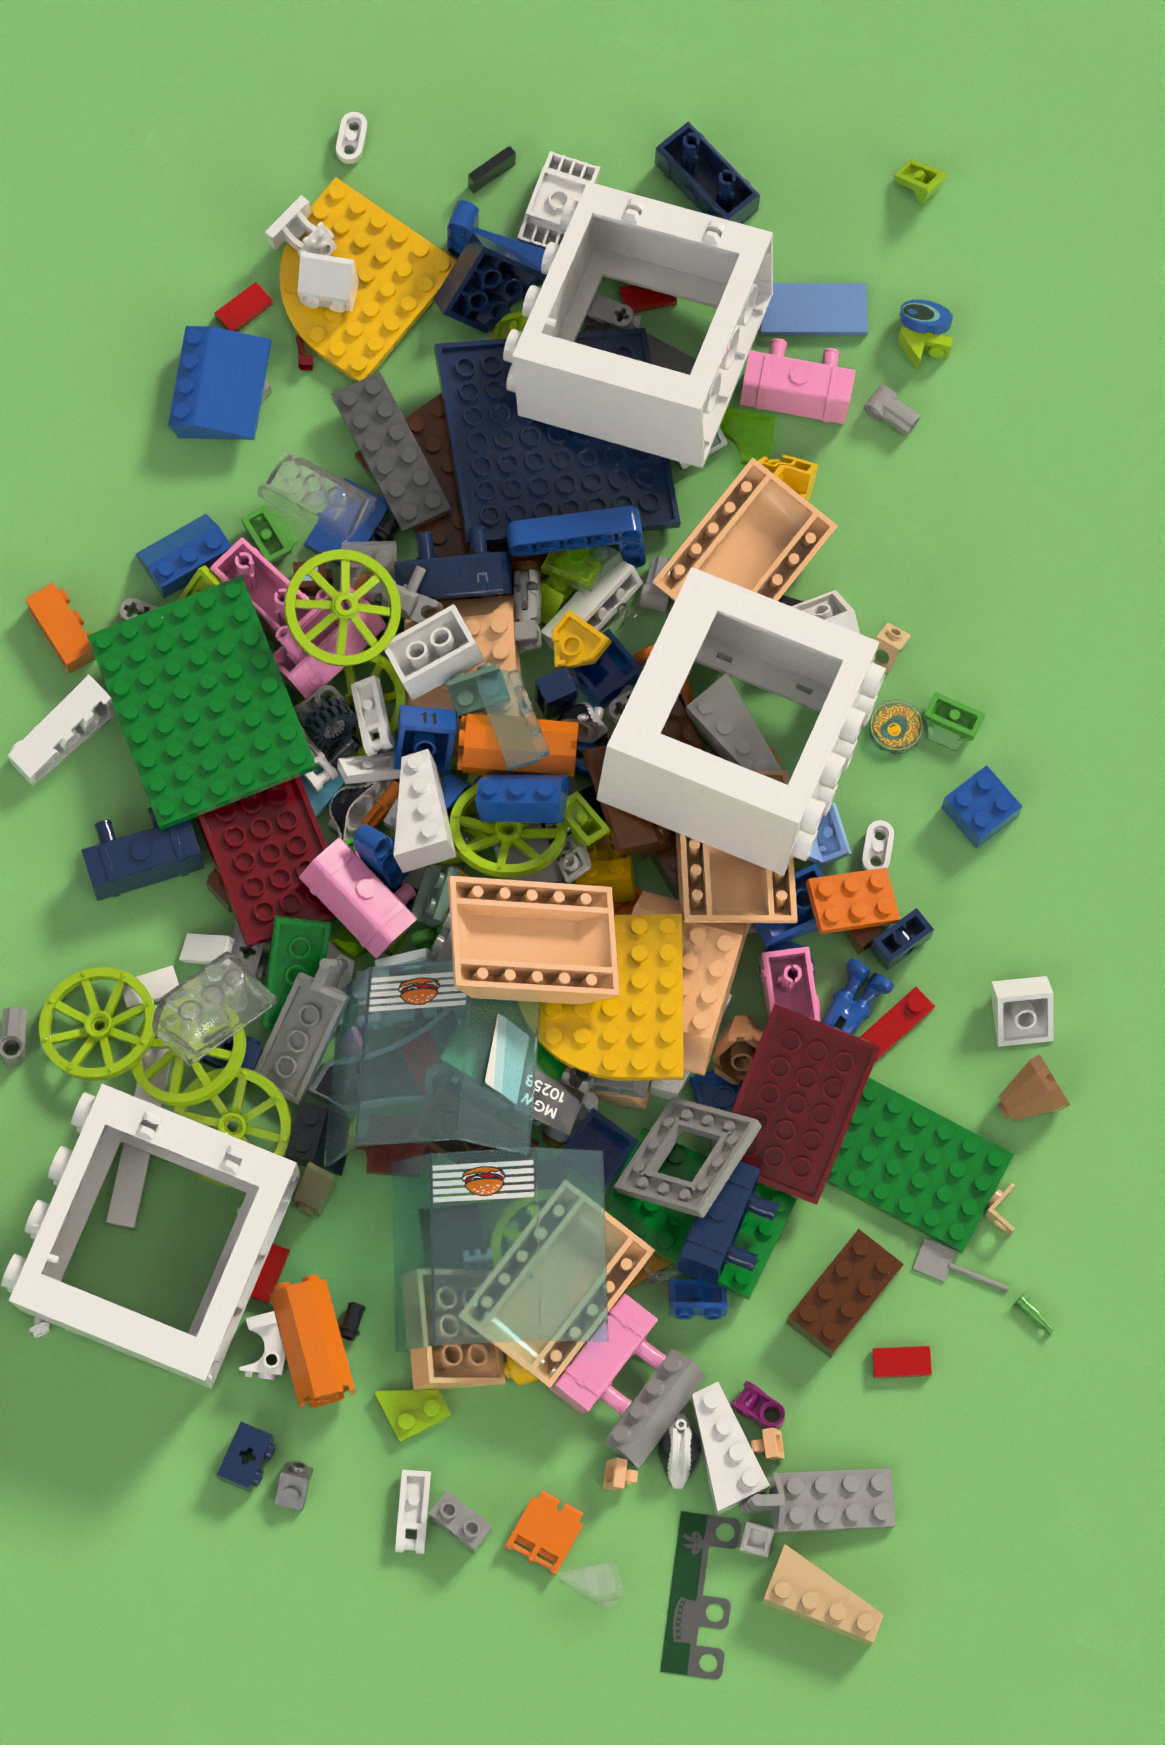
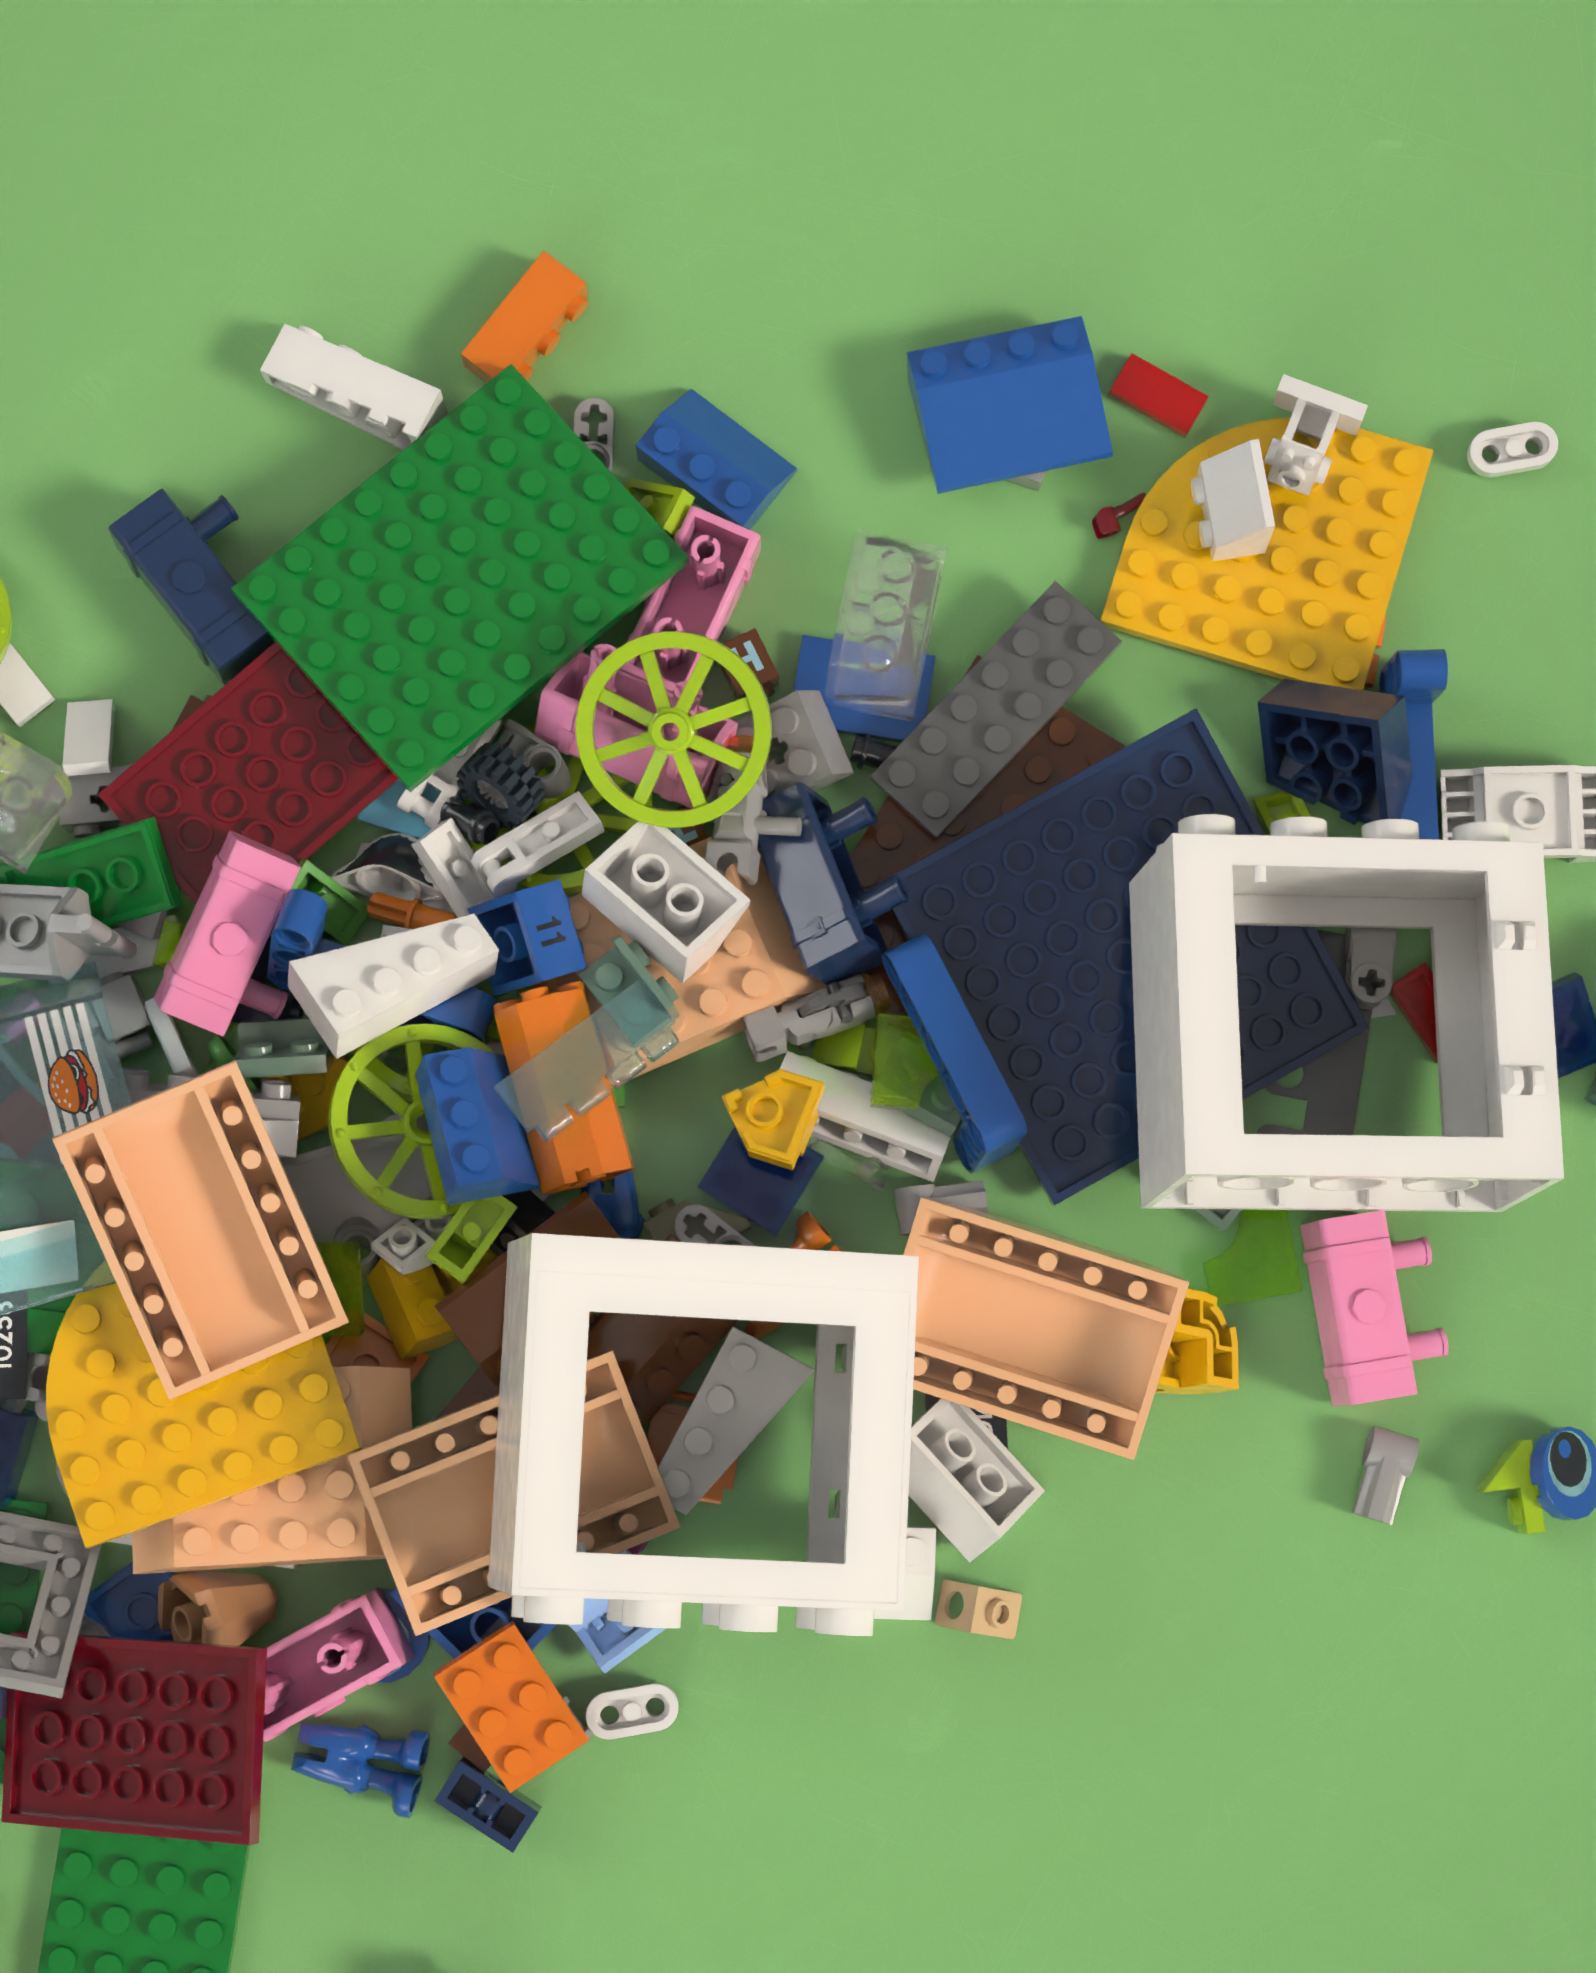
camera: 70 degrees right, 10 degrees up
bright green slope [241,506,298,564] -> none
black tile [468,146,516,193] -> none
dark blue brick [535,667,580,720] -> none
white hat [557,702,608,744] -> none
medium blue tile [760,283,868,336] -> none
red plate [860,987,935,1062] -> none
tile [868,699,924,754] -> none
bright green slope [923,692,985,751] -> none
blue brick [941,765,1023,849] -> none

